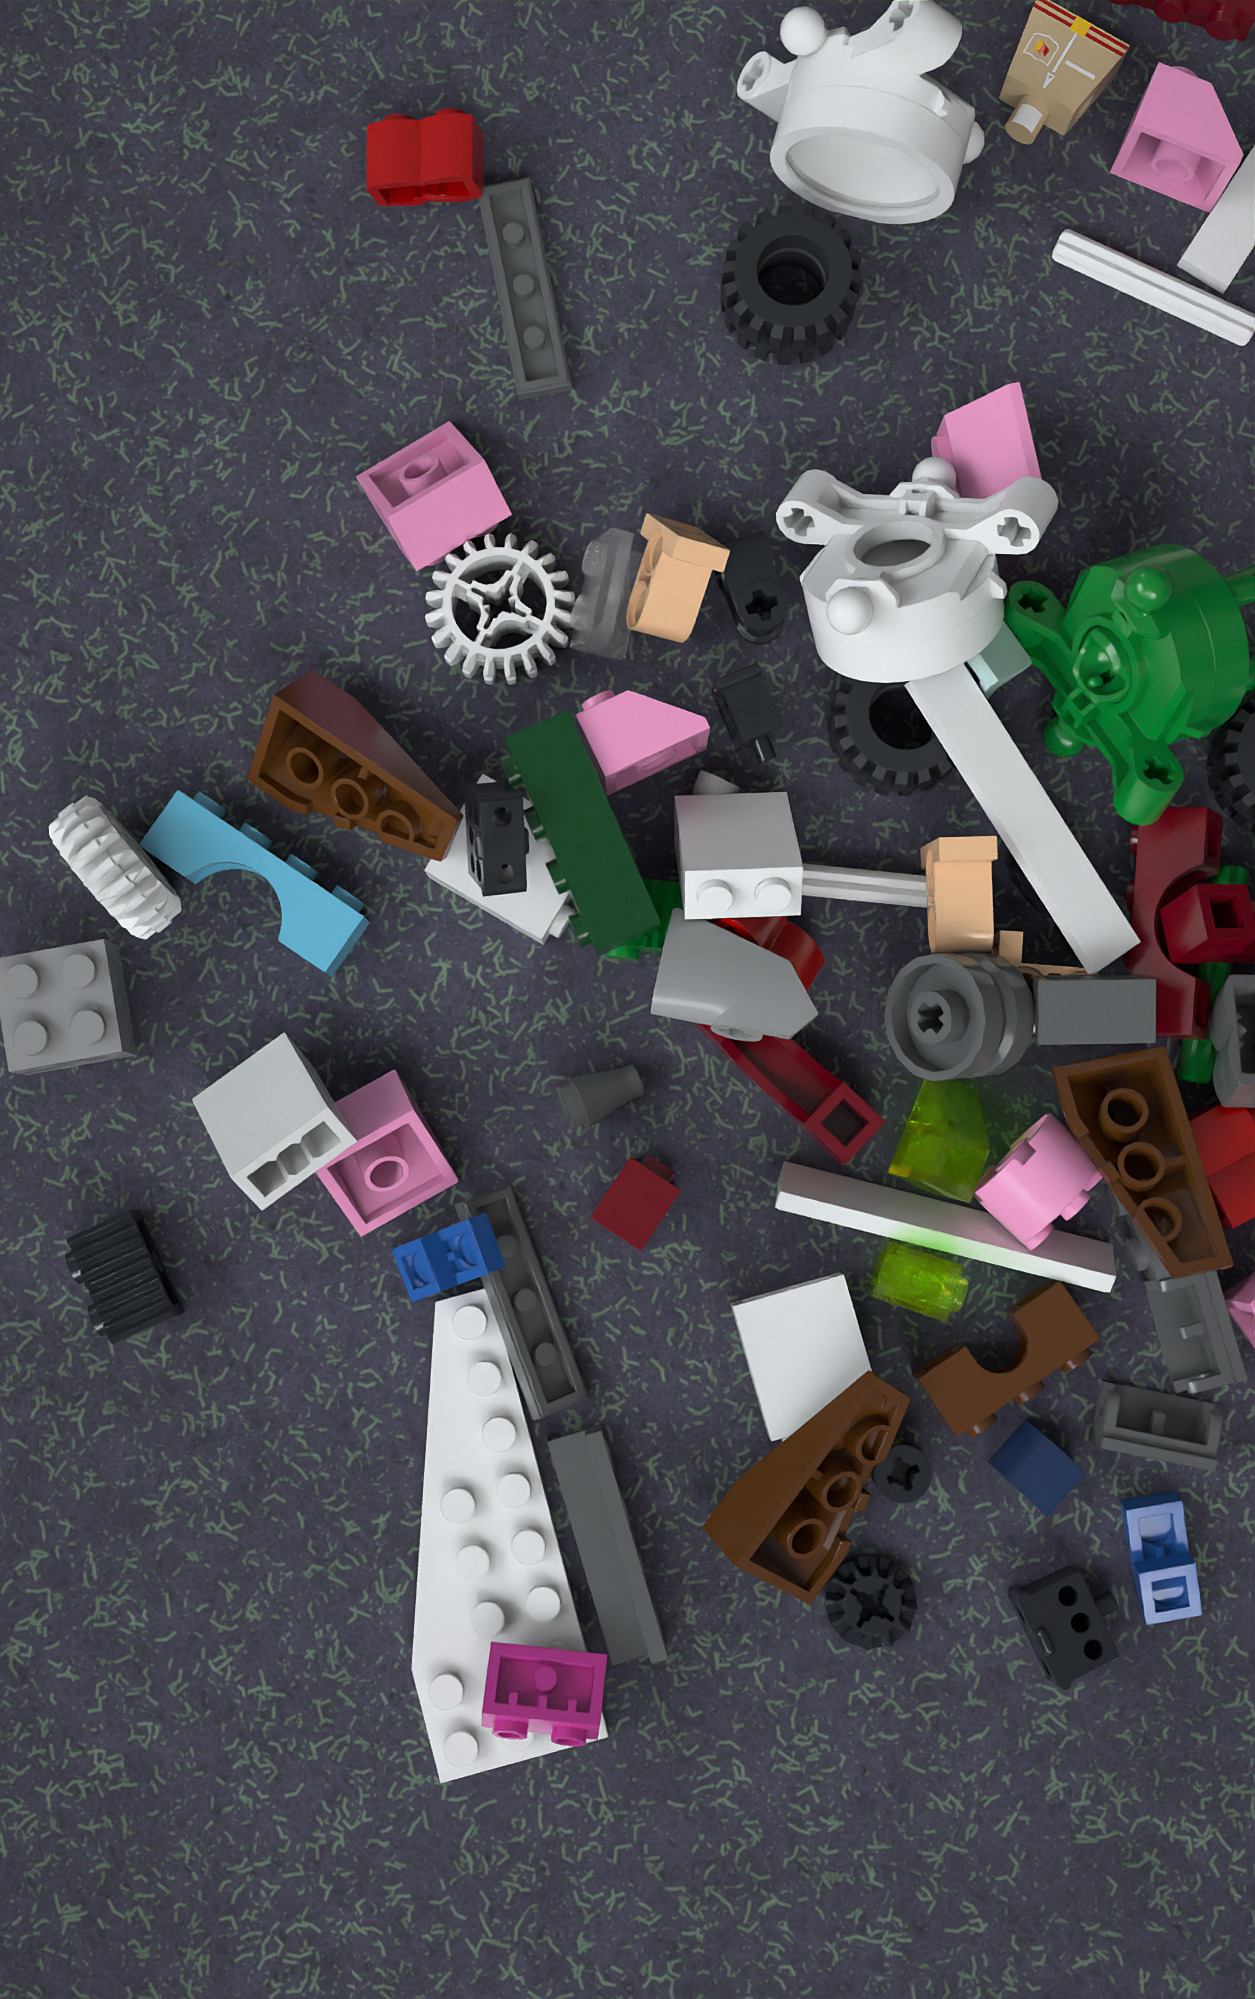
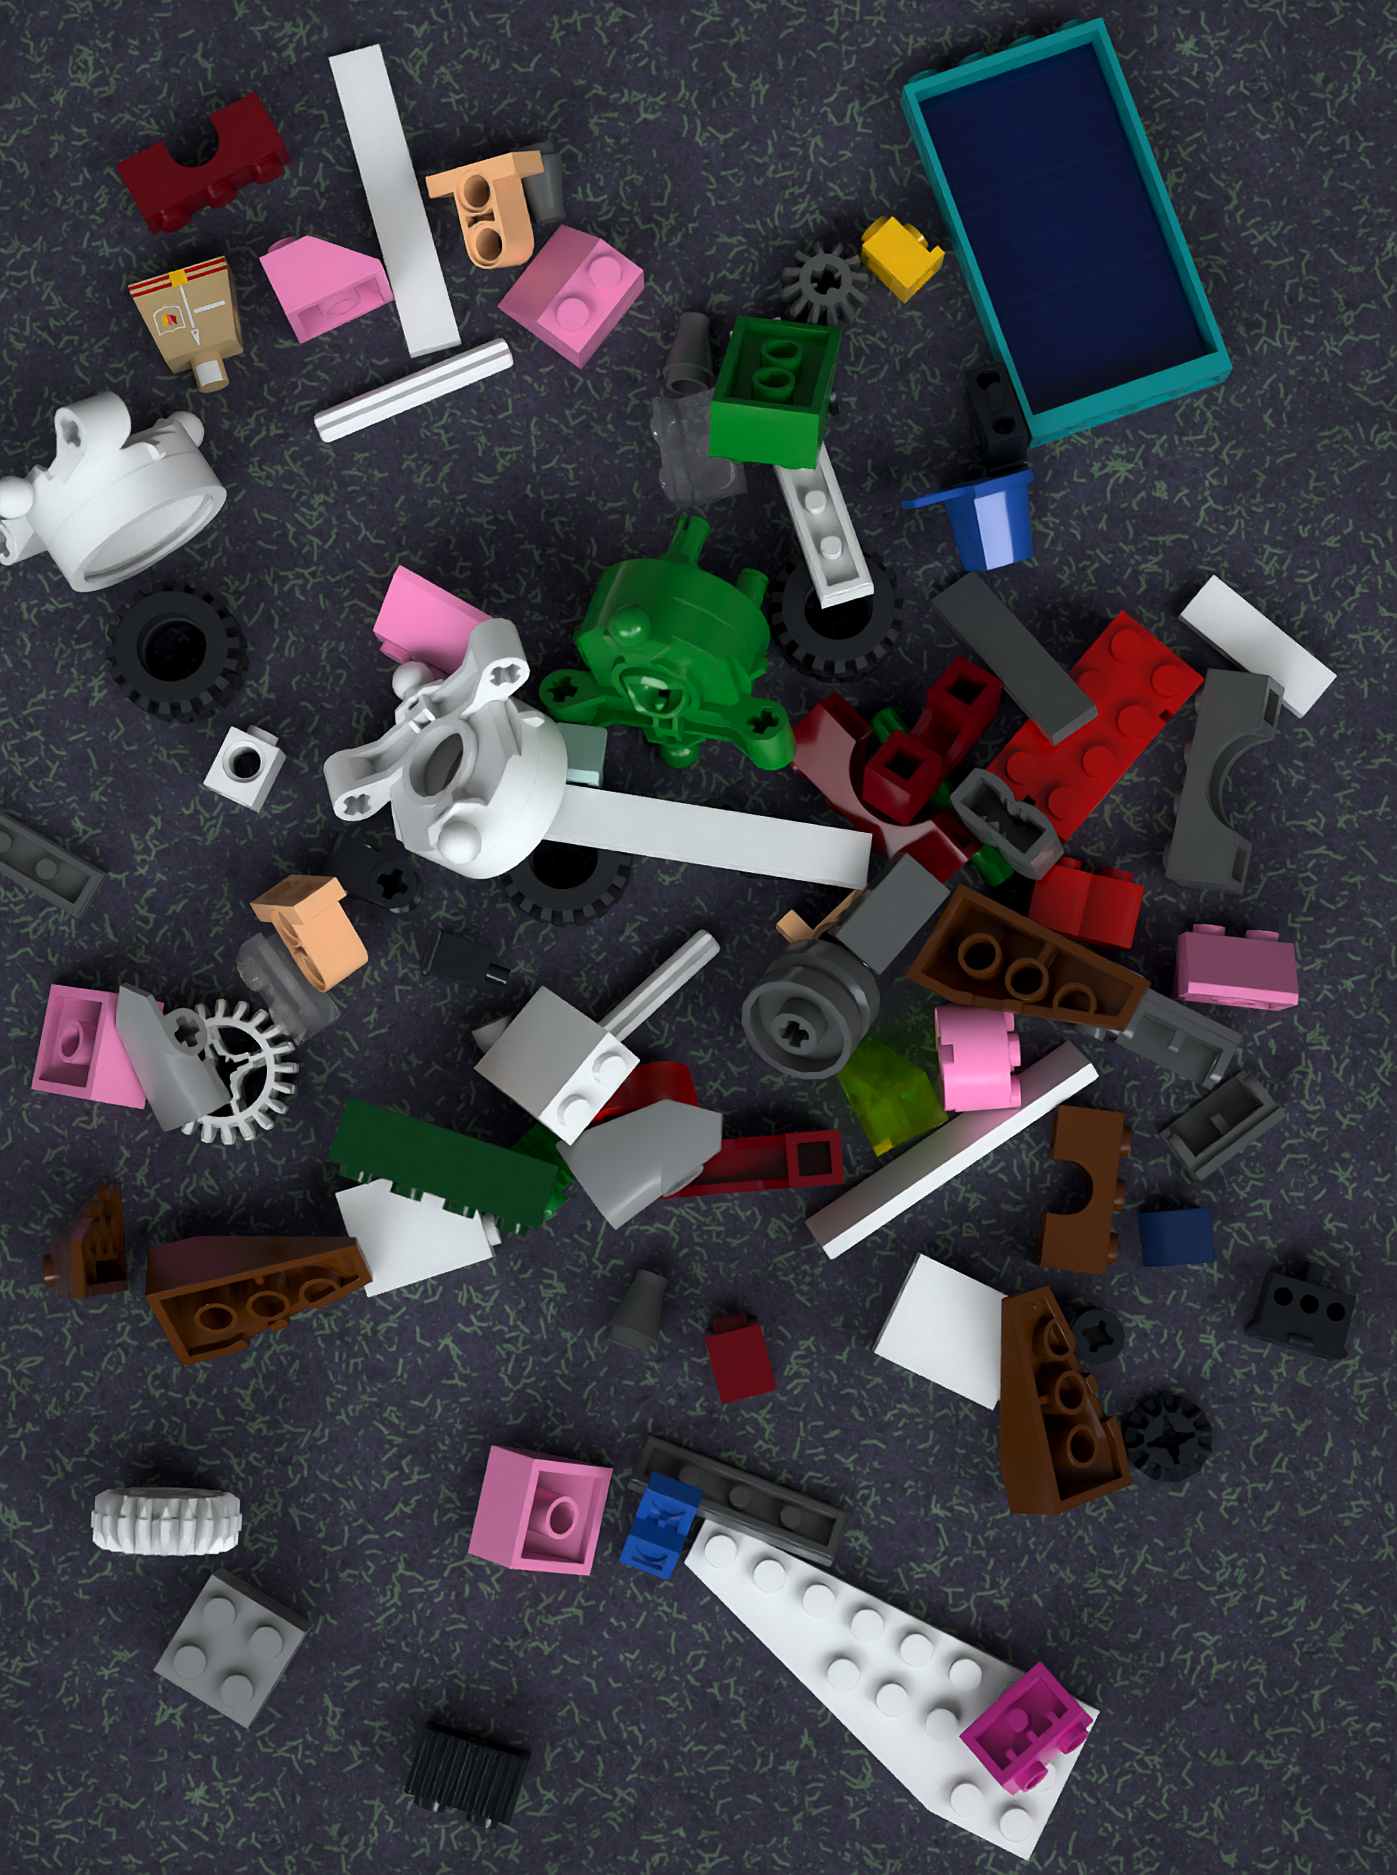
camera: 45 degrees left, 0 degrees up
medium azure arch [139,790,370,977] -> none
white brick [192,1032,357,1210] -> none
black piece [464,781,529,897] -> none
dark grey fence [547,1423,668,1666] -> none
bright pink slope [576,690,710,796] -> none
clear neon green slope [866,1240,968,1322] -> none
light nougat tile [920,836,998,954] -> none
slope [1120,1491,1202,1625] -> none
none -> reddish brown wedge [43,1183,129,1299]
none -> light grey panel [116,982,232,1132]
none -> white brick [203,725,286,813]

